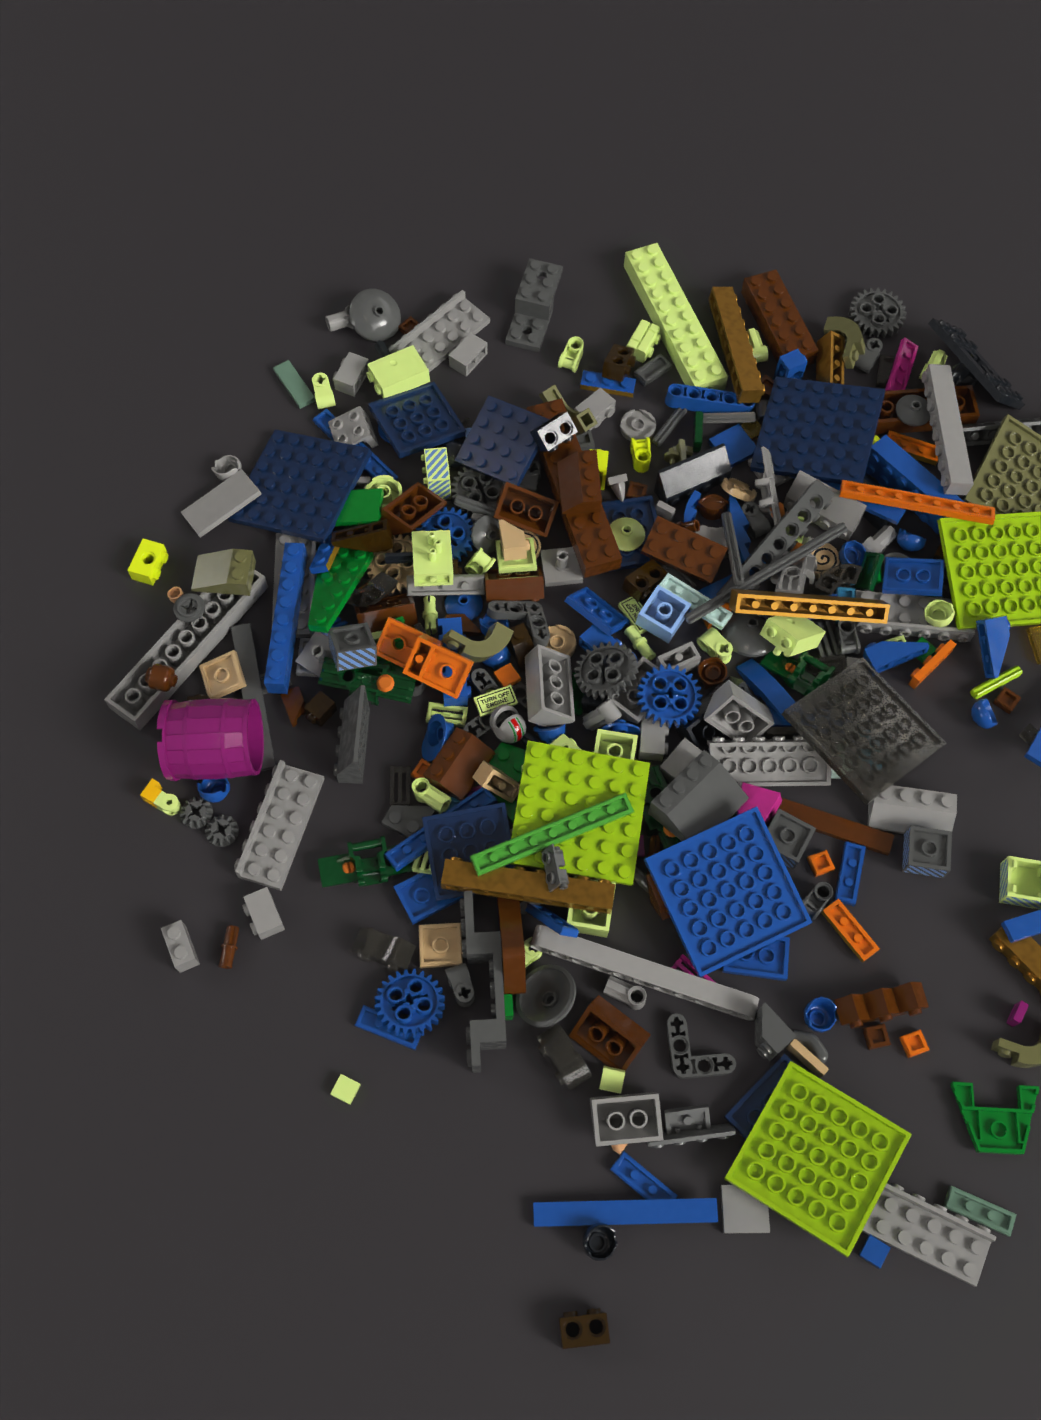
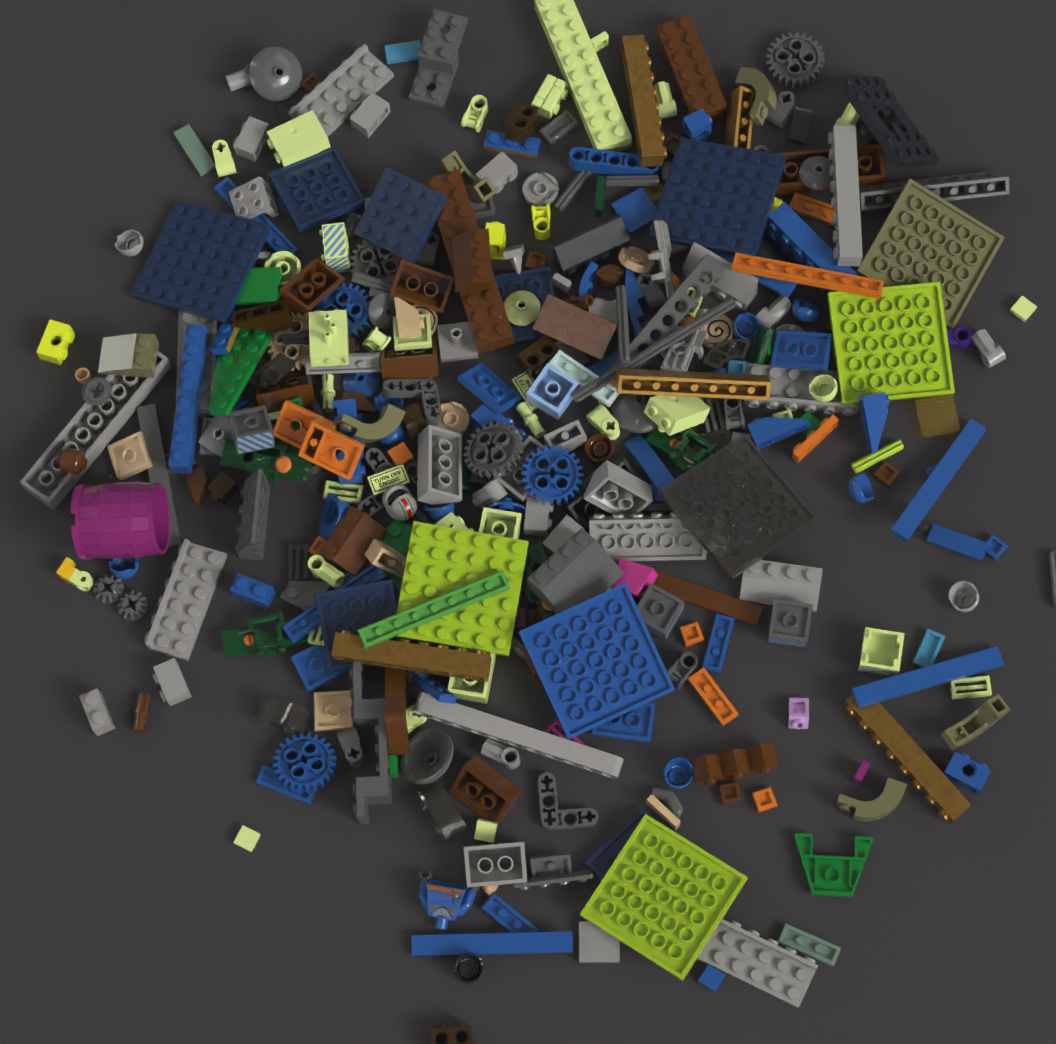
camera: 10 degrees right, 5 degrees up
light grey tile [181,469,261,538] -> none
brick [530,412,578,453] -> none
dark grey hinge [541,844,569,892] -> none
olive hips [664,439,693,465] -> none
dark grey slope [755,1002,796,1061] -> none
dark pink tile [885,337,919,391] -> none
none -> blue brick [230,573,276,610]
none -> dark azure tile [385,40,421,64]
none -> blue torso [419,871,480,930]
none -> yellowish green tile [590,31,609,52]
none -> lavender bracket [788,698,809,729]

